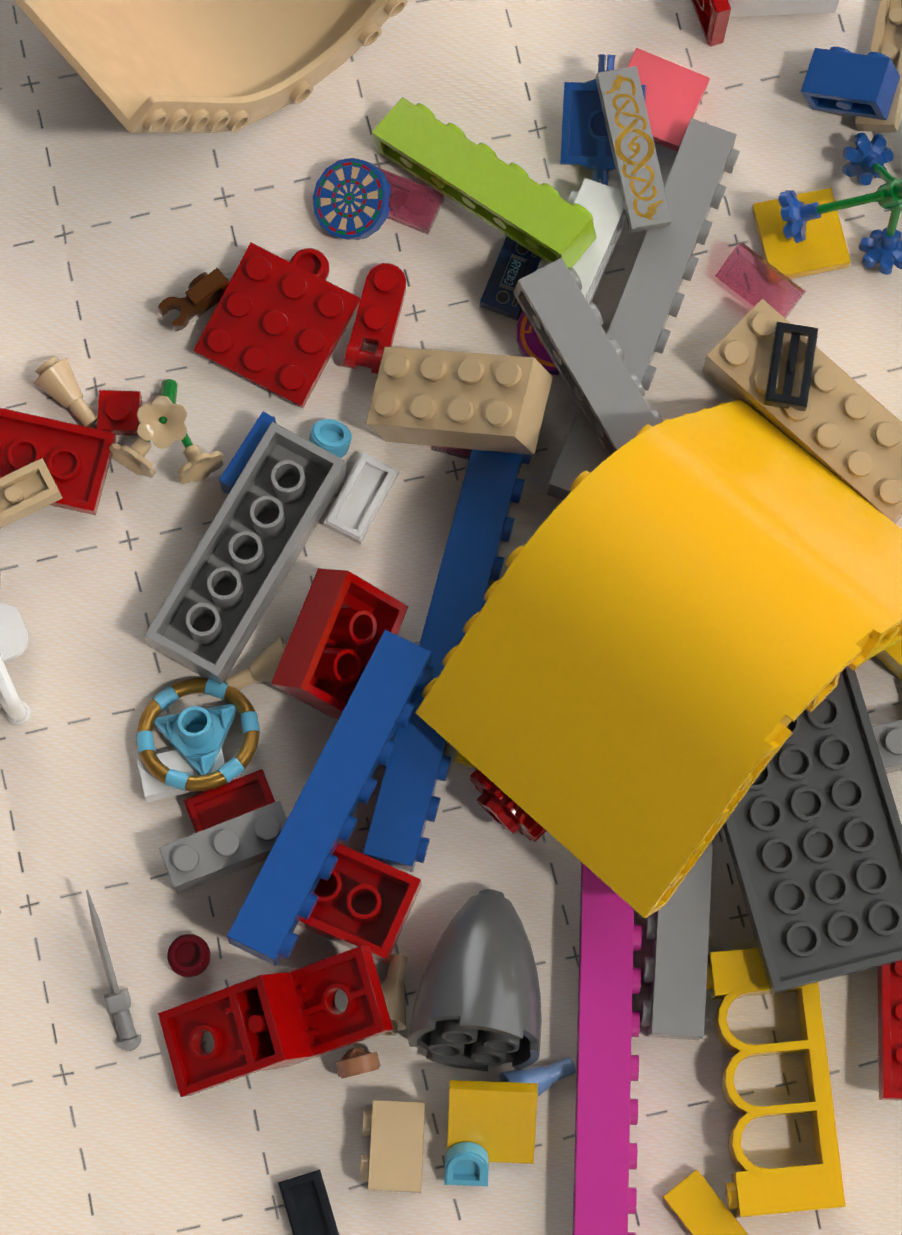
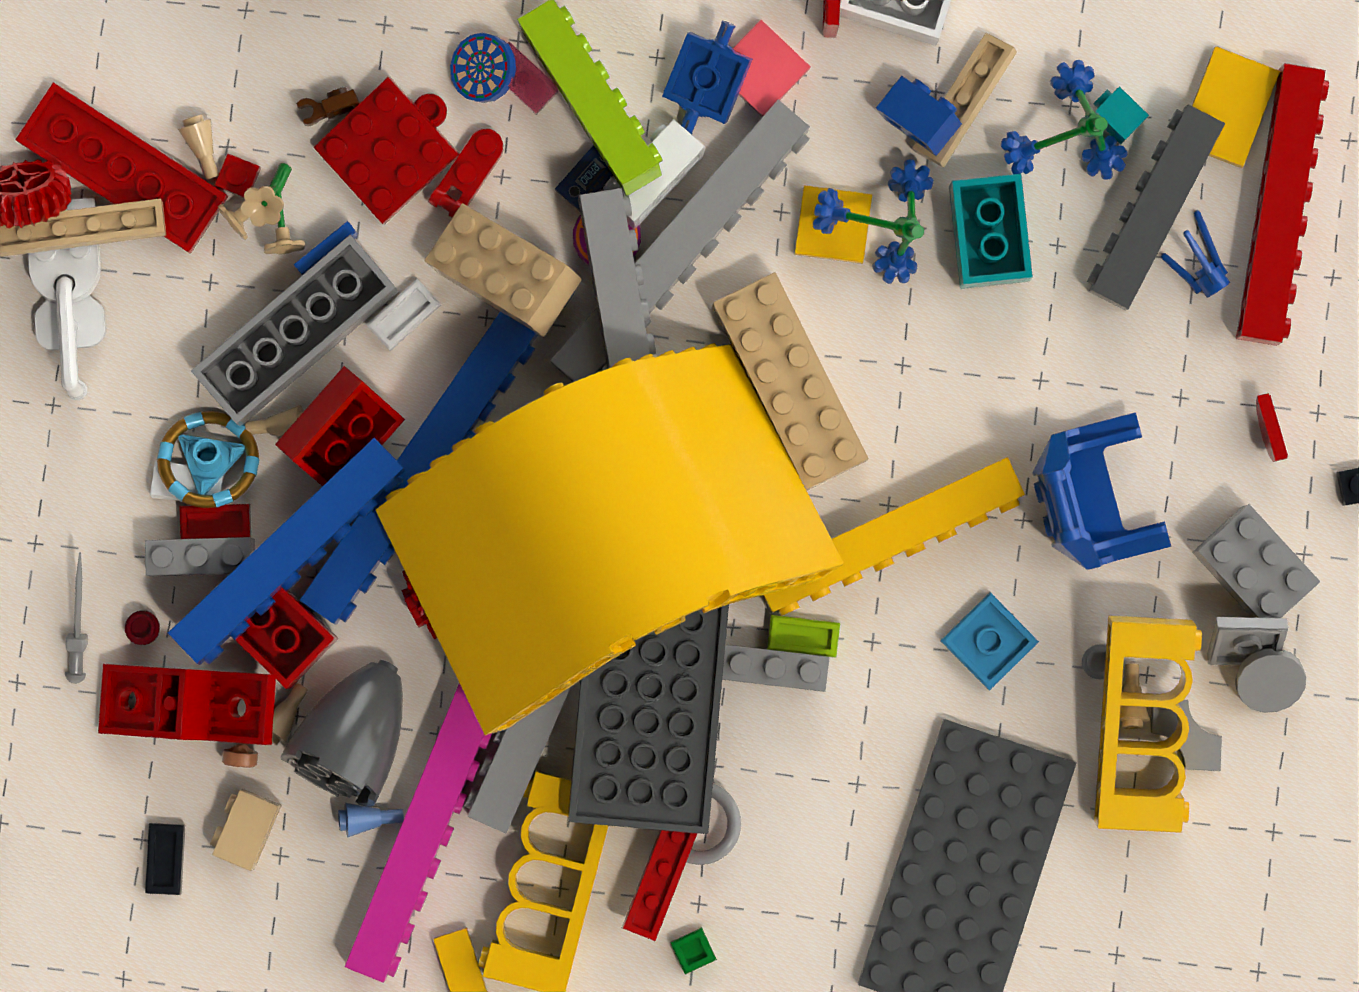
camera: 15 degrees right, 10 degrees up
medium azure tile [309,419,352,458] -> none
medium azure tile [444,1142,489,1187] -> none
yellow tile [447,1080,538,1164] -> none
light grey tile [595,66,672,233] -> none
clear pink tile [715,242,806,319] -> none
black tile [764,322,818,411] -> none

